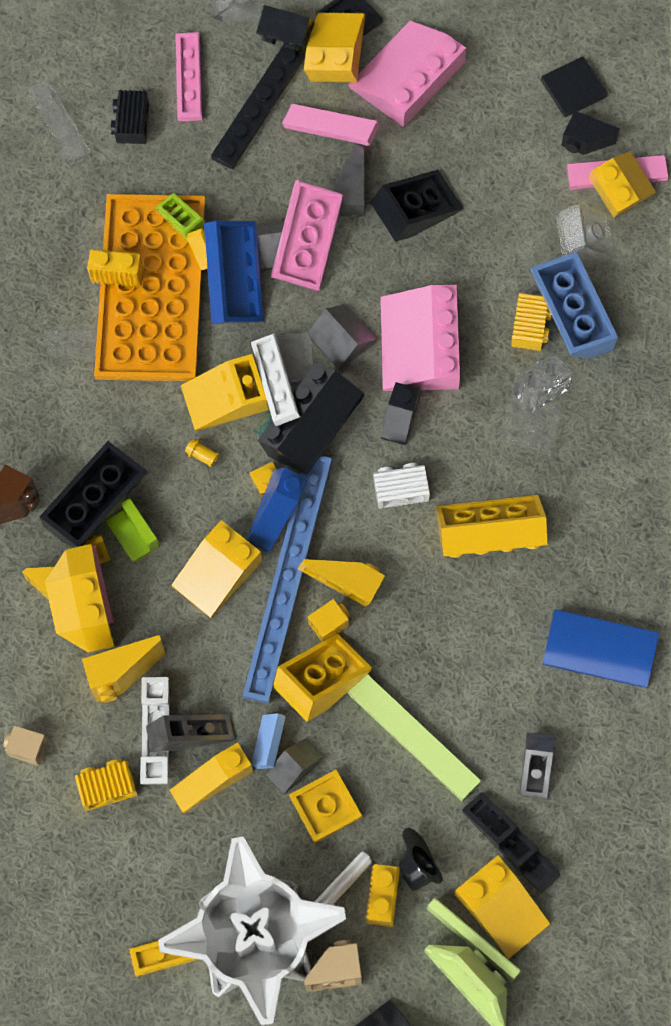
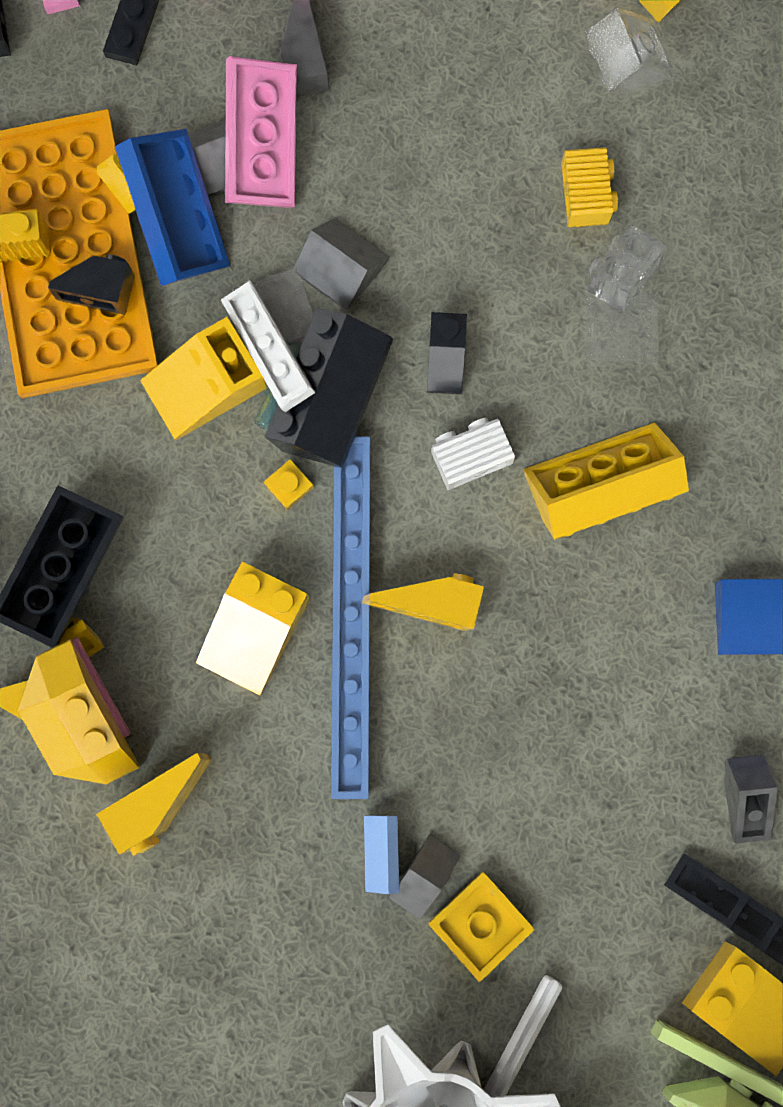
camera: 15 degrees left, 10 degrees up
tan brick [3,726,48,766] -> none
yellow brick [75,759,138,811] -> none
lime panel [107,498,159,562] -> none
white slope [140,677,170,785] -> none
flat silver slope [146,714,235,752] -> none
lime slope [155,193,205,243] -> none
yellow slope [170,742,253,814] -> none
yellow pin [185,439,220,468] -> none
blue slope [246,467,307,552] -> none
yellow slope [273,633,372,722] -> none
yellow brick [307,599,350,642] -> none
yellowish green tile [347,674,481,801] -> none
yellow brick [366,864,400,927] -> none
black slope [370,170,463,242] -> none
bright pink slope [381,285,460,391] -> none
black piece [399,828,443,891] -> none
medium blue slope [530,252,618,358] -> none
none -> black slope [48,254,135,315]

